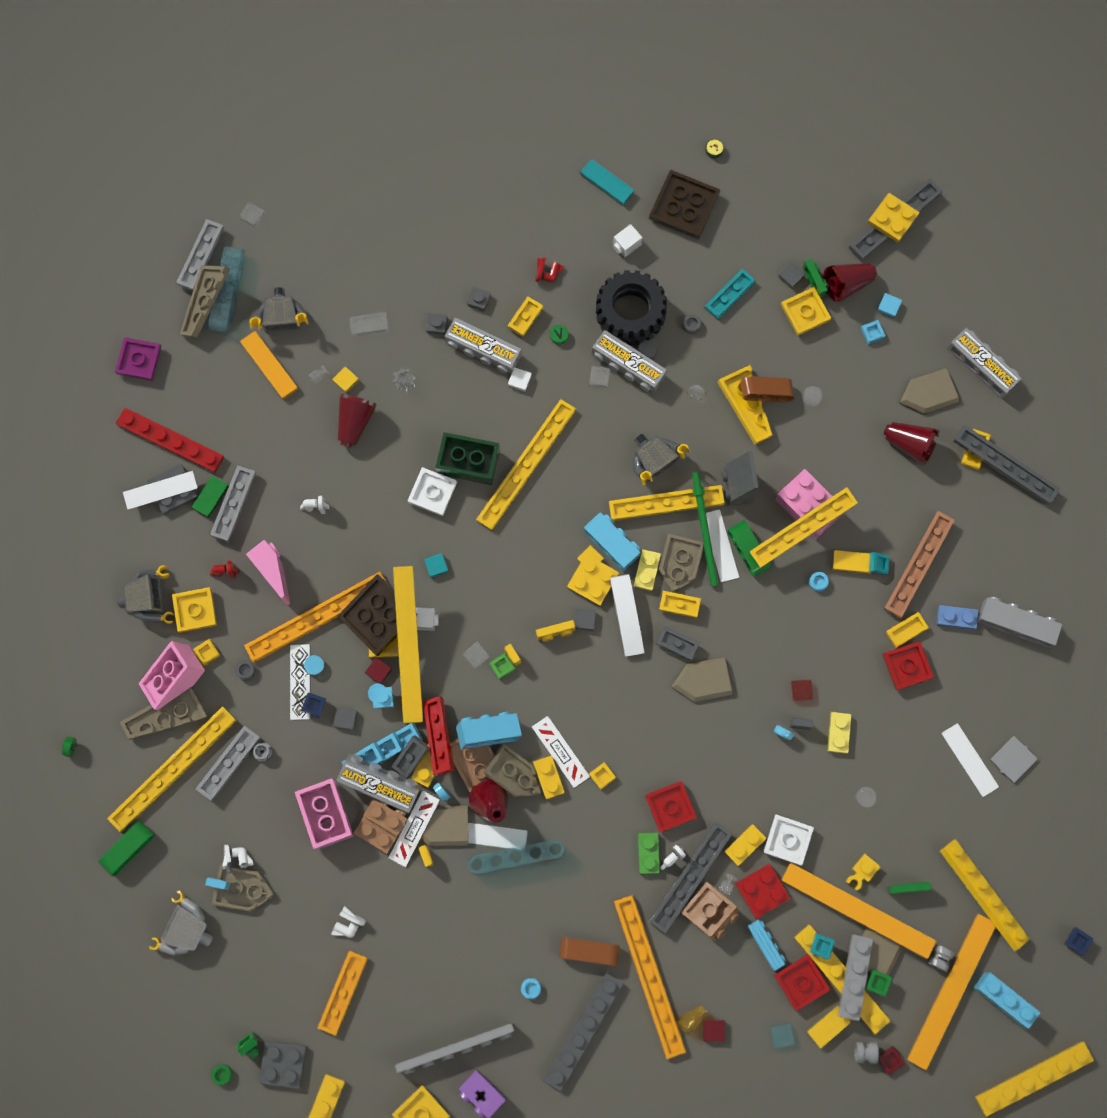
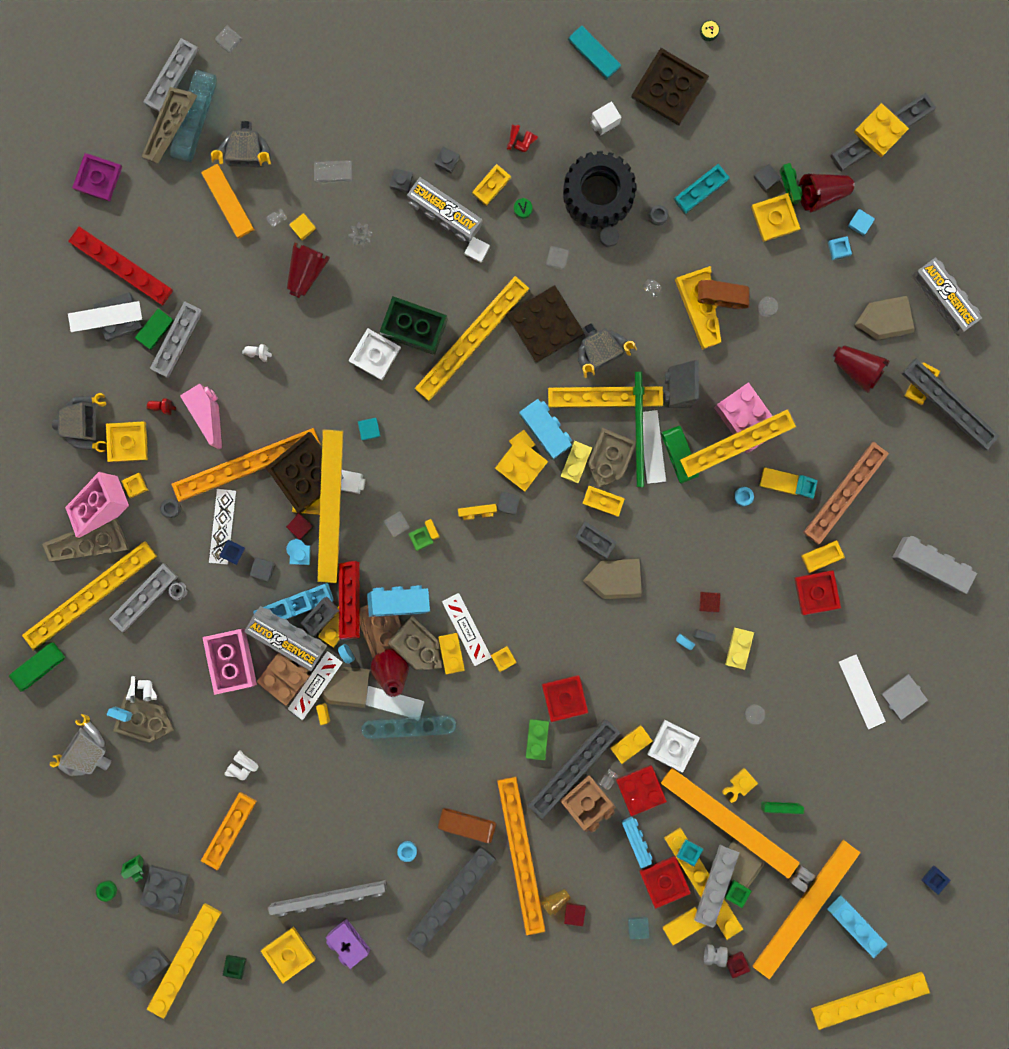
camera: 10 degrees right, 10 degrees up
medium azure tile [304,655,324,676] -> none
light grey brick [592,330,667,394] -> none
white slope [610,574,644,657] -> none
white piece [660,845,686,870] -> none
medium blue plate [936,605,978,630] -> none
yellow plate [940,839,1030,951] -> none
none -> dark brown plate [506,285,584,363]

